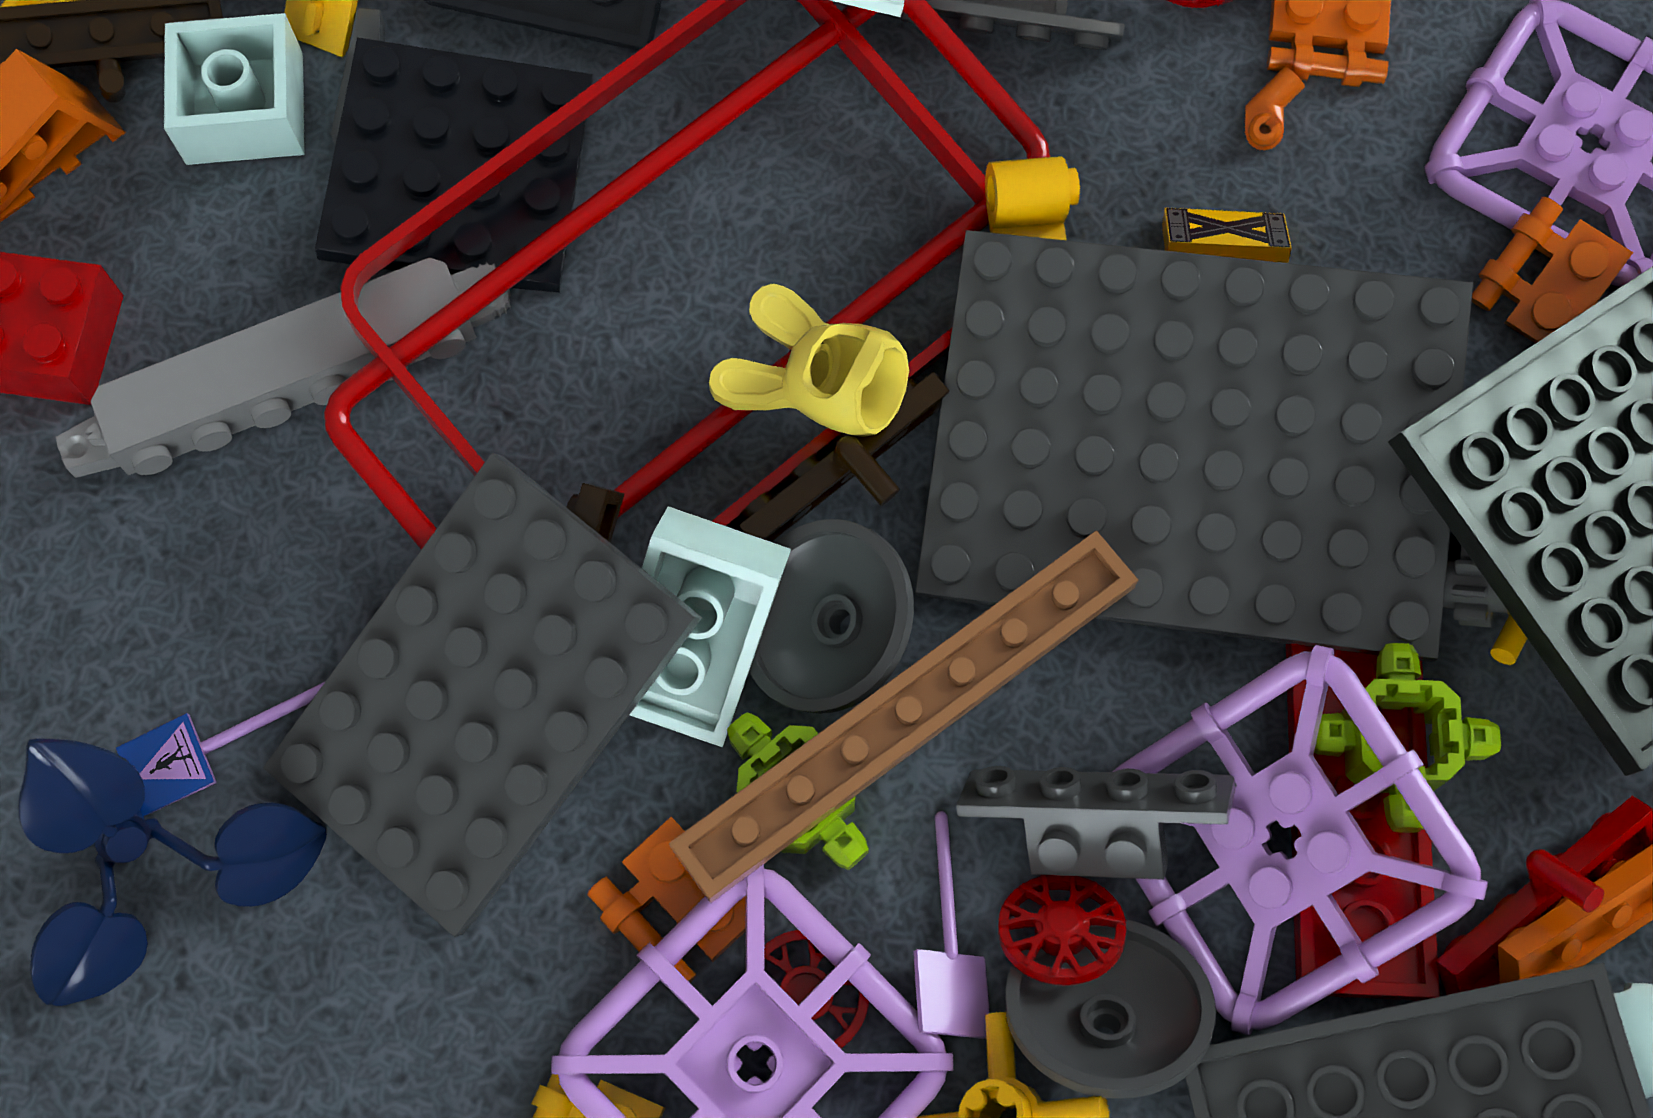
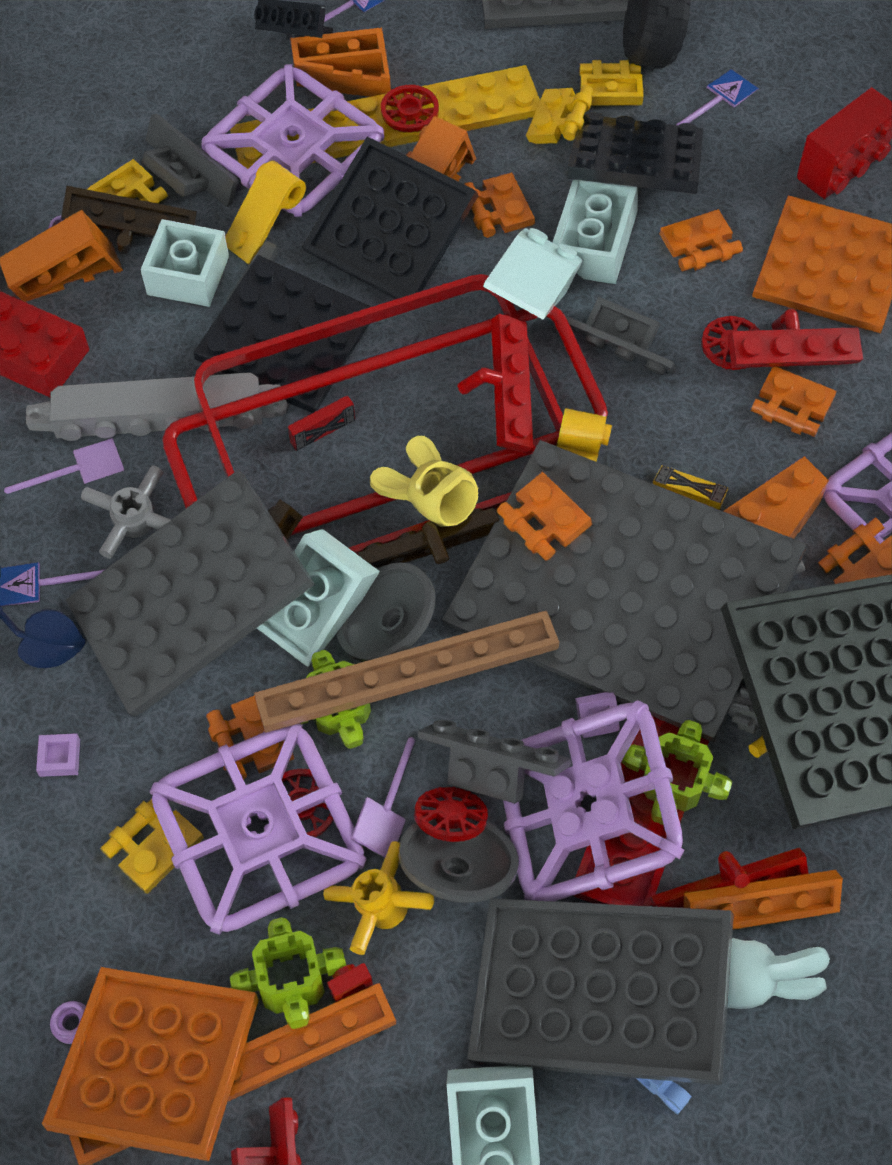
camera: 20 degrees right, 10 degrees down
orange arm [1245,66,1305,150] -> none
none -> lavender piece [4,438,124,494]
none -> lavender plate [36,734,80,777]
none -> light grey bar [81,466,171,559]
none -> tile [288,396,355,451]
none -> red plate [458,313,534,453]
none -> orange plate [497,471,592,561]
none -> lavender plate [575,692,620,738]
none -> orange wedge [723,456,829,539]

